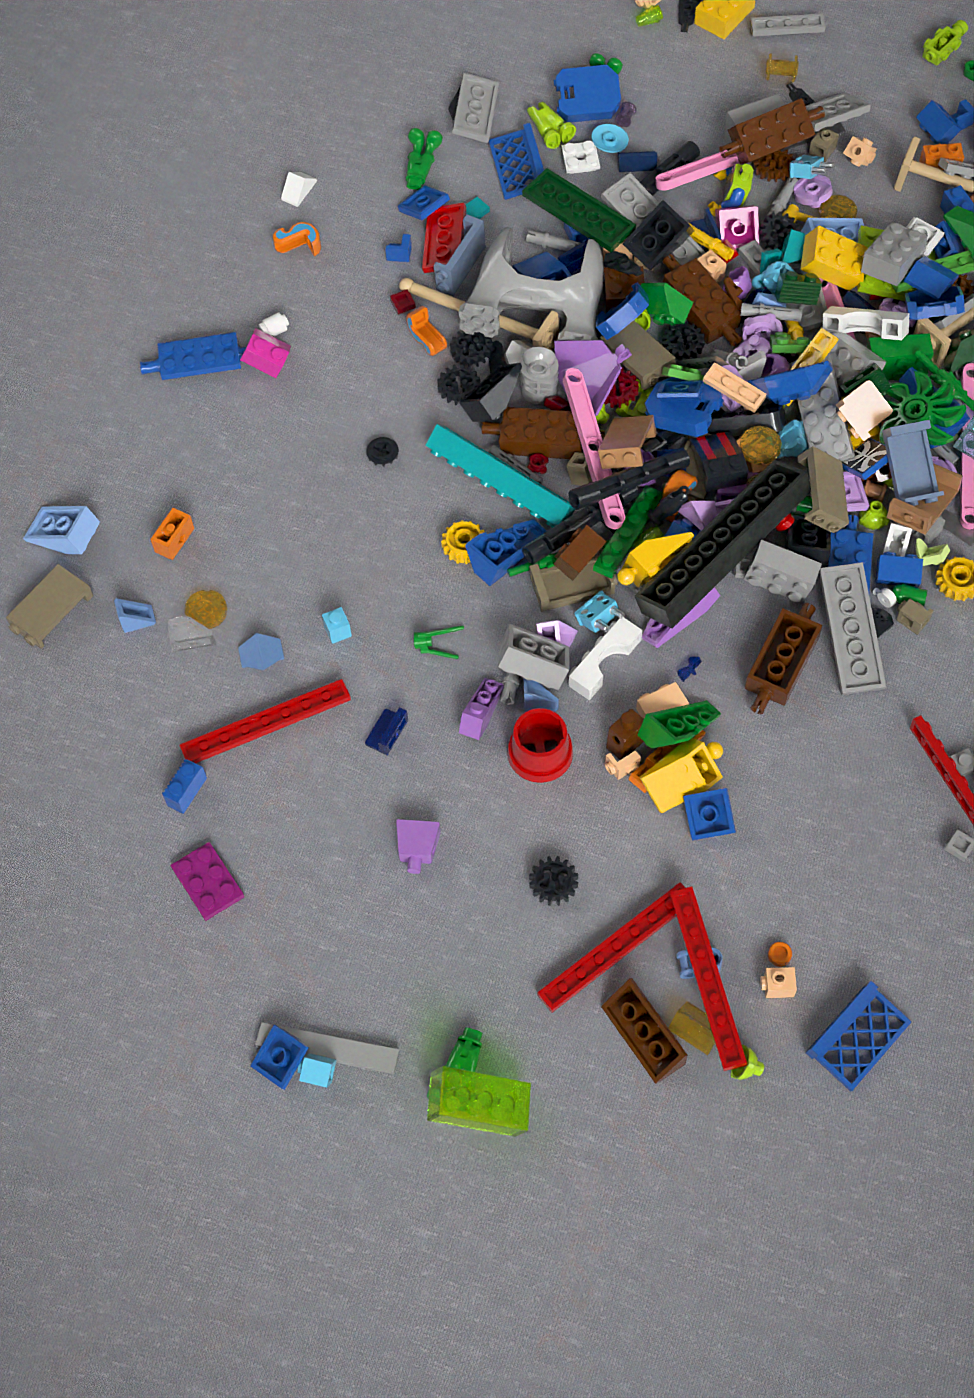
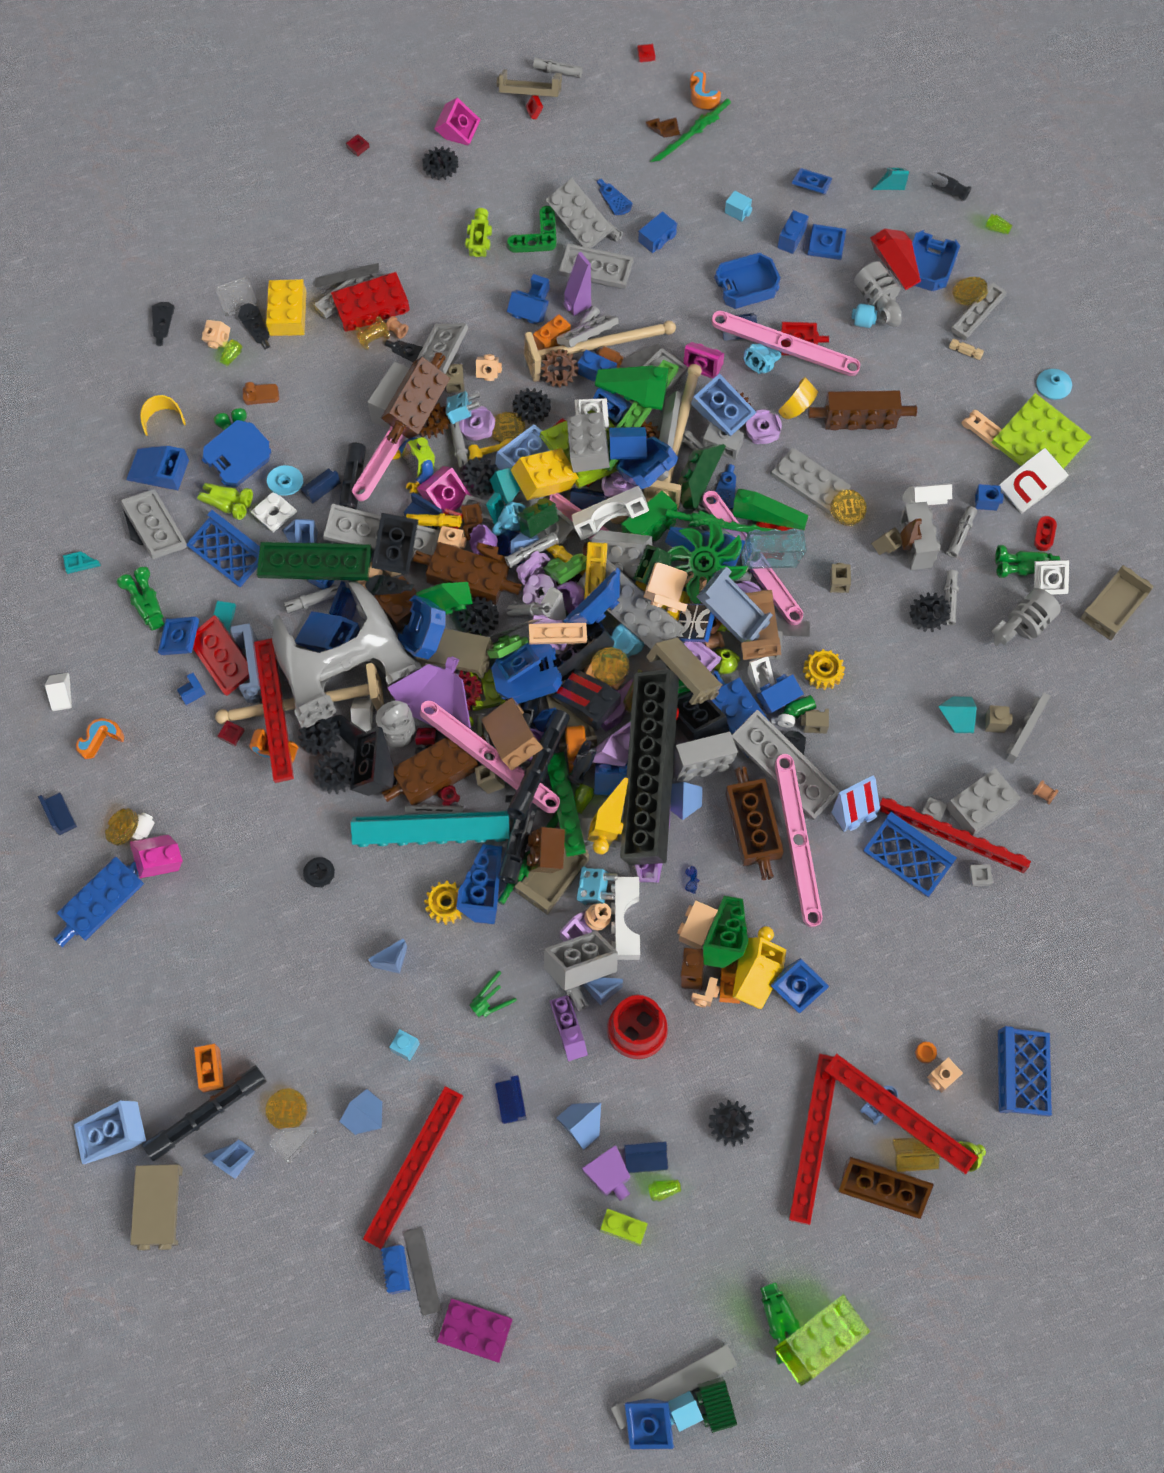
camera: 40 degrees left, 5 degrees up
clear purple bush [615,102,637,127] -> none
yellowish green plate [916,538,950,566] -> none
none -> dark blue panel [38,792,77,836]
none -> teal tile [63,551,101,574]
none -> clear yellow tile [105,808,139,846]
none -> blue slope [127,446,189,490]
none -> yellow piece [141,395,186,436]
none -> black piece [142,1065,267,1162]
none -> dark orange piece [243,382,279,405]
none -> red plate [254,638,294,783]
none -> medium blue slope [282,519,318,543]
none -> flat silver sticker [315,263,379,288]
none -> red bracket [331,272,410,332]
none -> medium blue slope [368,939,407,974]
none -> nougat bush [385,316,409,339]
none -> flat silver sticker [404,1227,441,1316]
none -> reddish brown slope [461,502,483,541]
none -> black gear [512,388,551,424]
none -> reddish brown gear [541,349,578,388]
none -> medium blue slope [557,1102,601,1150]
none -> light nougat piece [584,903,611,931]
none -> lime brick [600,1208,648,1246]
none -> dark blue panel [624,1141,668,1173]
none -> clear neon green cone [648,1179,681,1202]
none -> medium blue slope [670,782,702,820]
none -> dark green brick [696,1377,737,1433]
none -> bright pink beam [775,754,823,927]
none -> light blue slope [832,775,880,832]
none -> blue fence [863,812,957,898]

